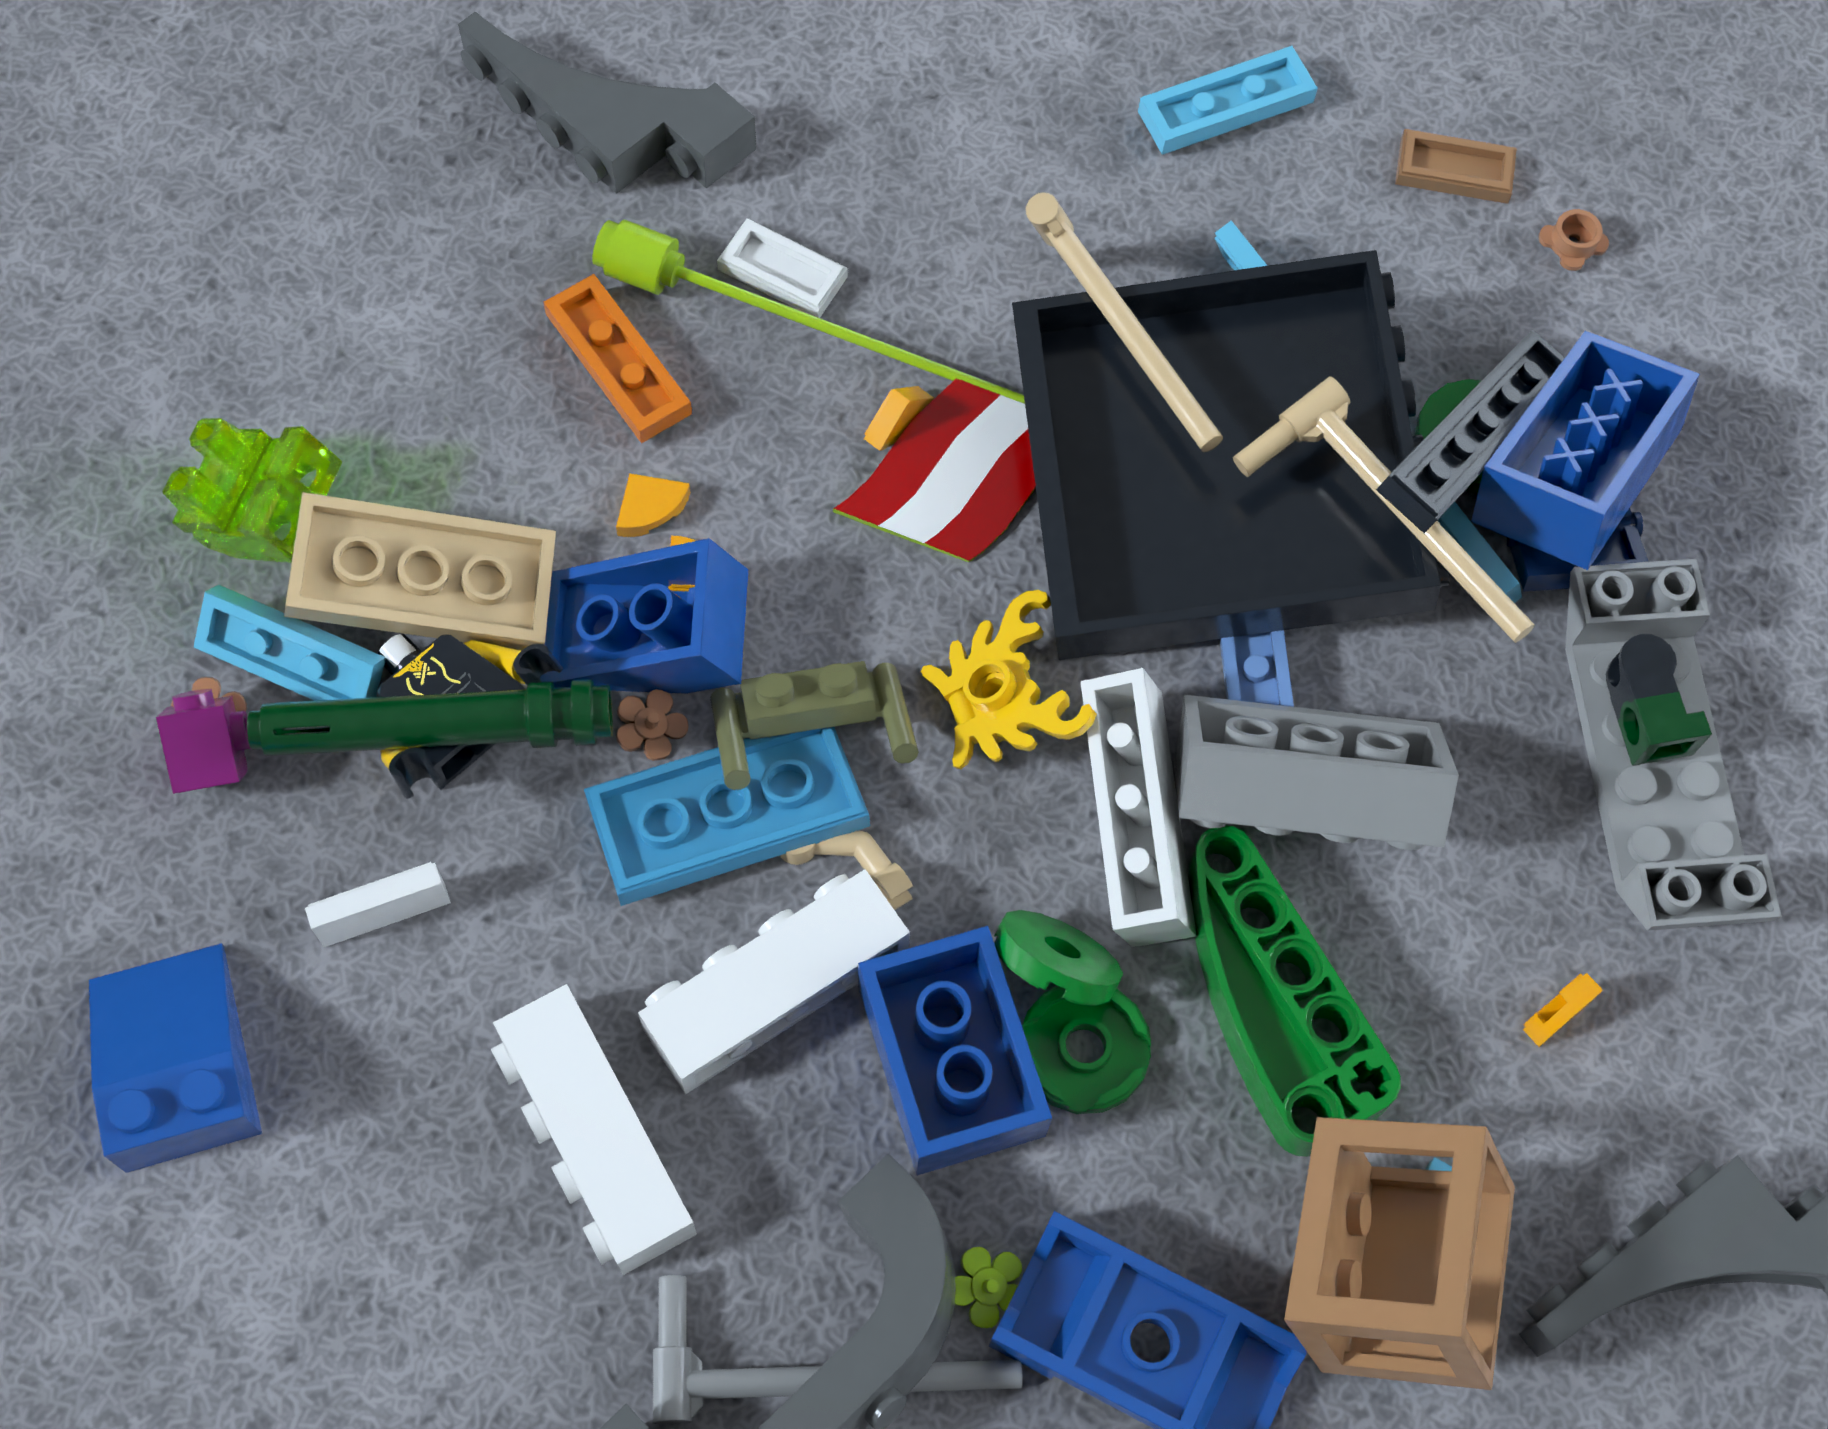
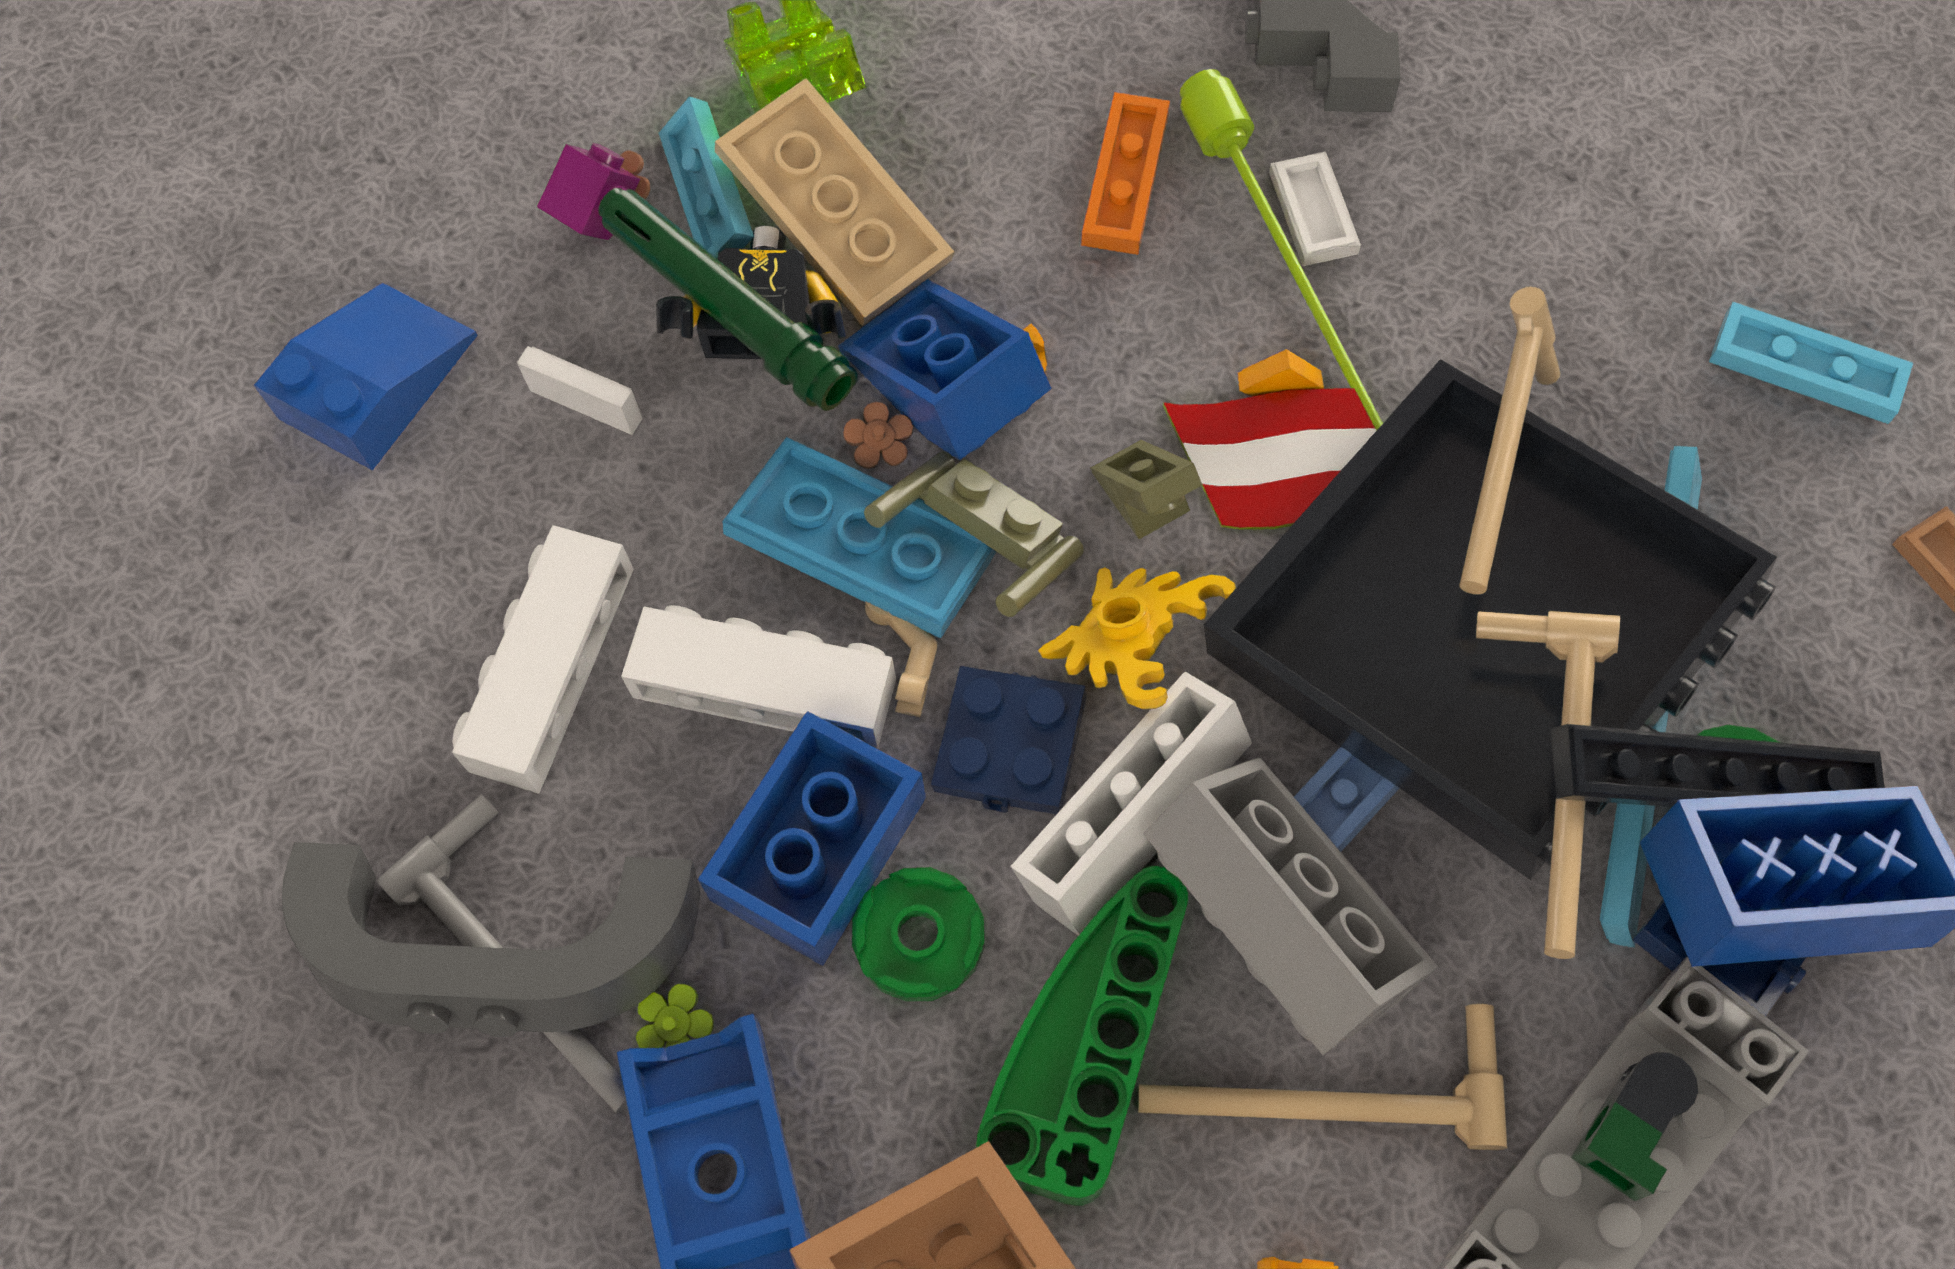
camera: 55 degrees right, 0 degrees up
light orange tile [616,473,691,537] -> none
green tile [994,910,1123,1006] -> none
none -> dark blue plate [931,666,1087,814]
none -> olive slope [1090,440,1202,539]
none -> tan bar [1138,1004,1507,1150]

